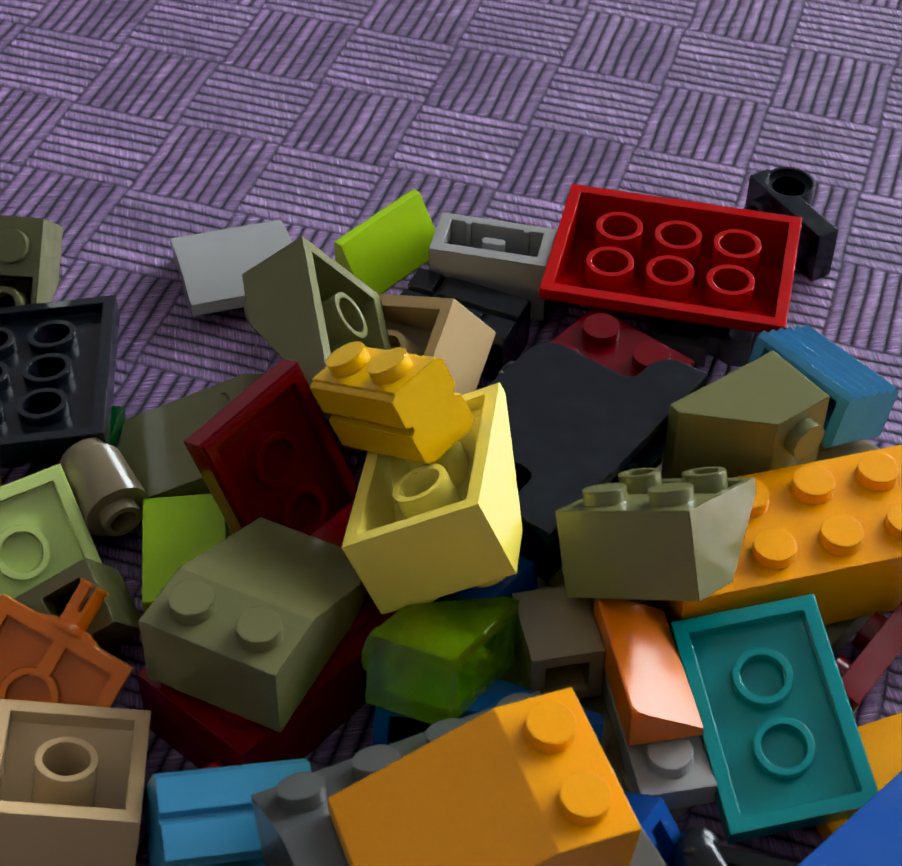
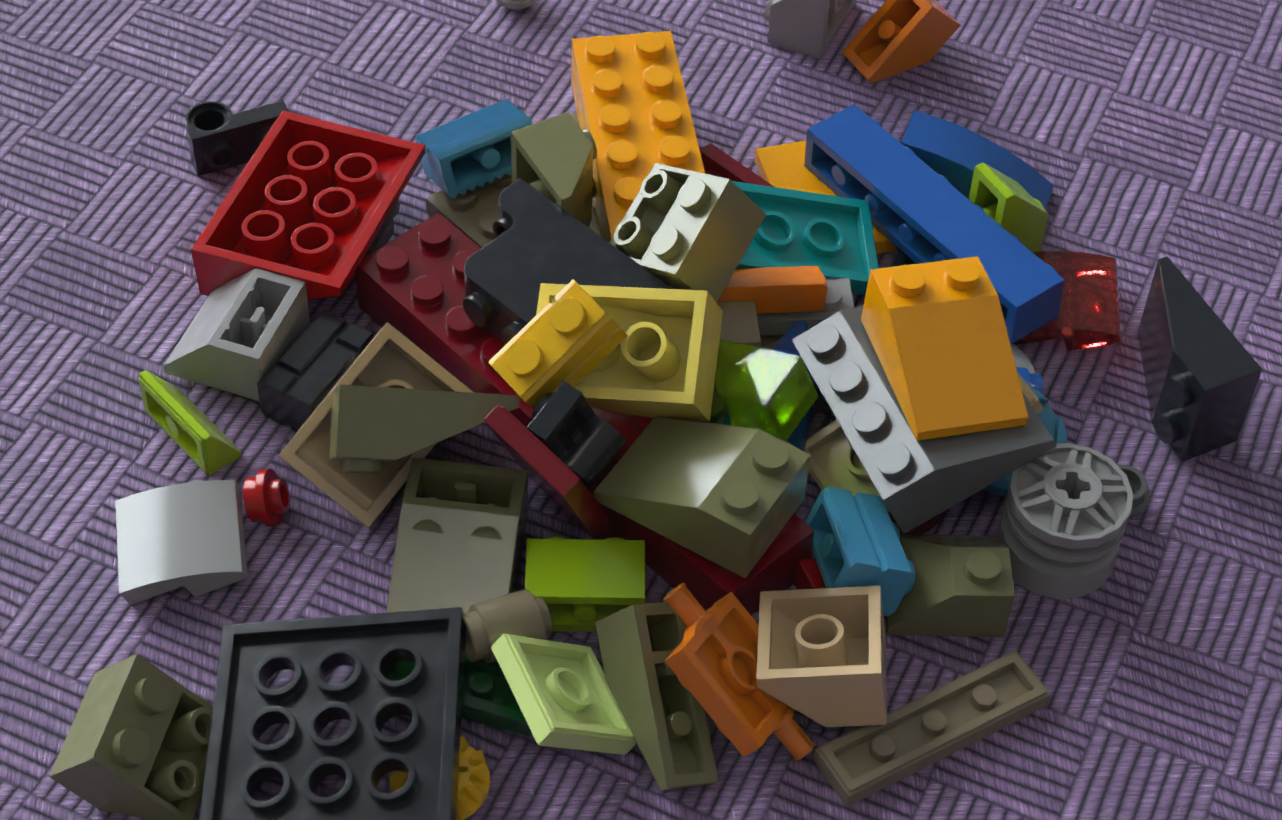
camera: 85 degrees left, 5 degrees up
none -> black plate [527,380,627,488]

